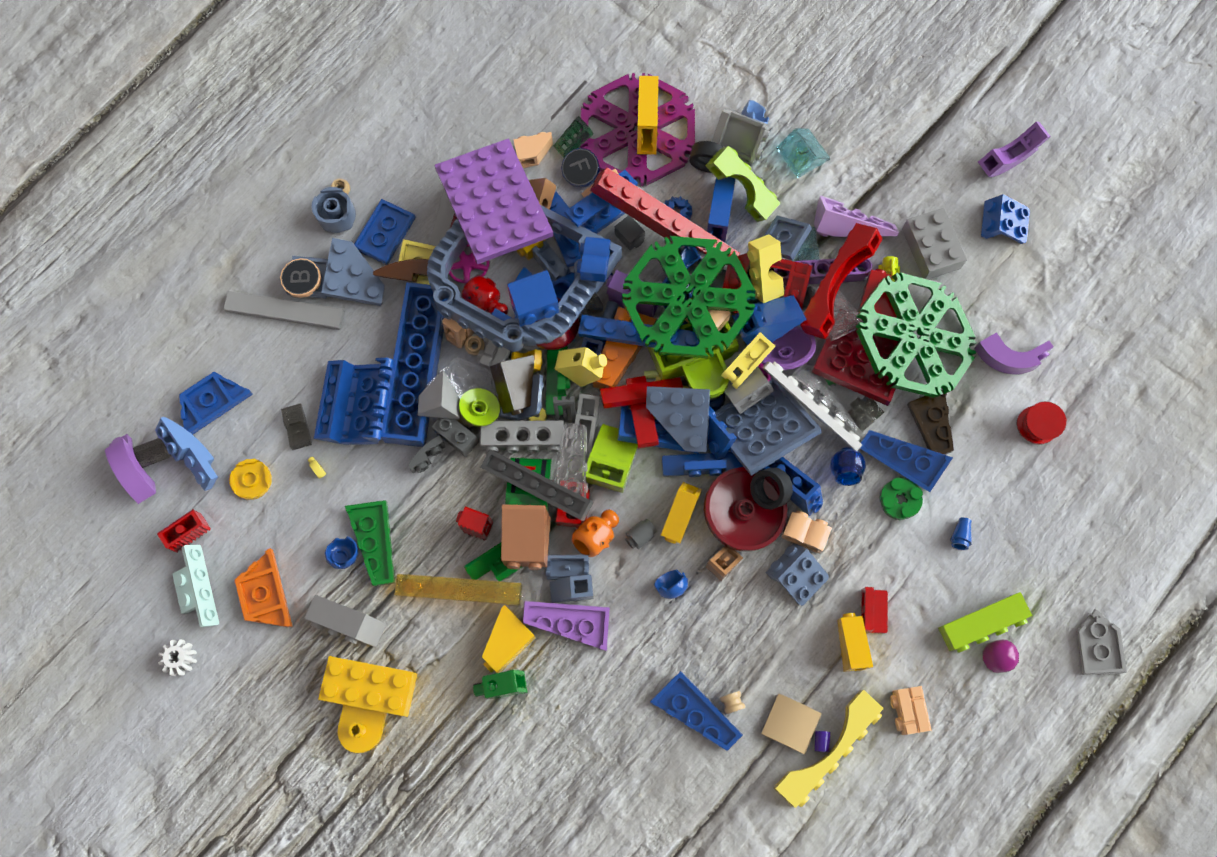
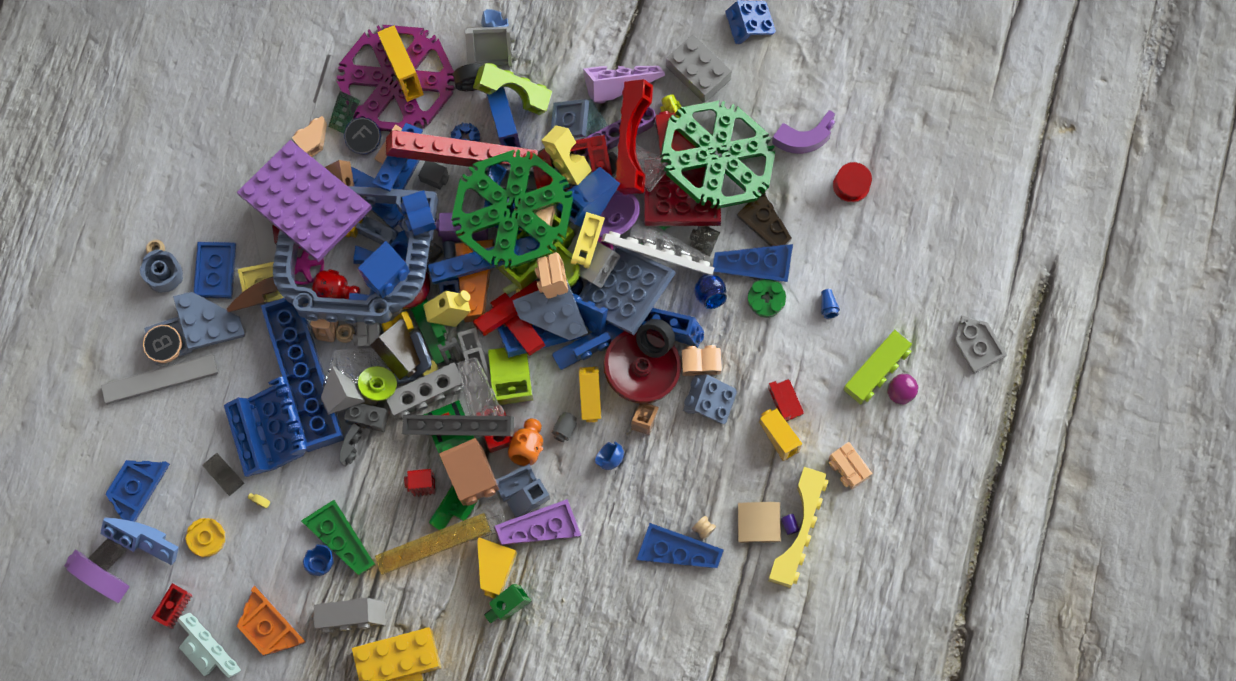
camera: 25 degrees left, 0 degrees up
clear light blue slope [777,128,830,178] -> none
none -> light nougat brick [535,252,568,299]

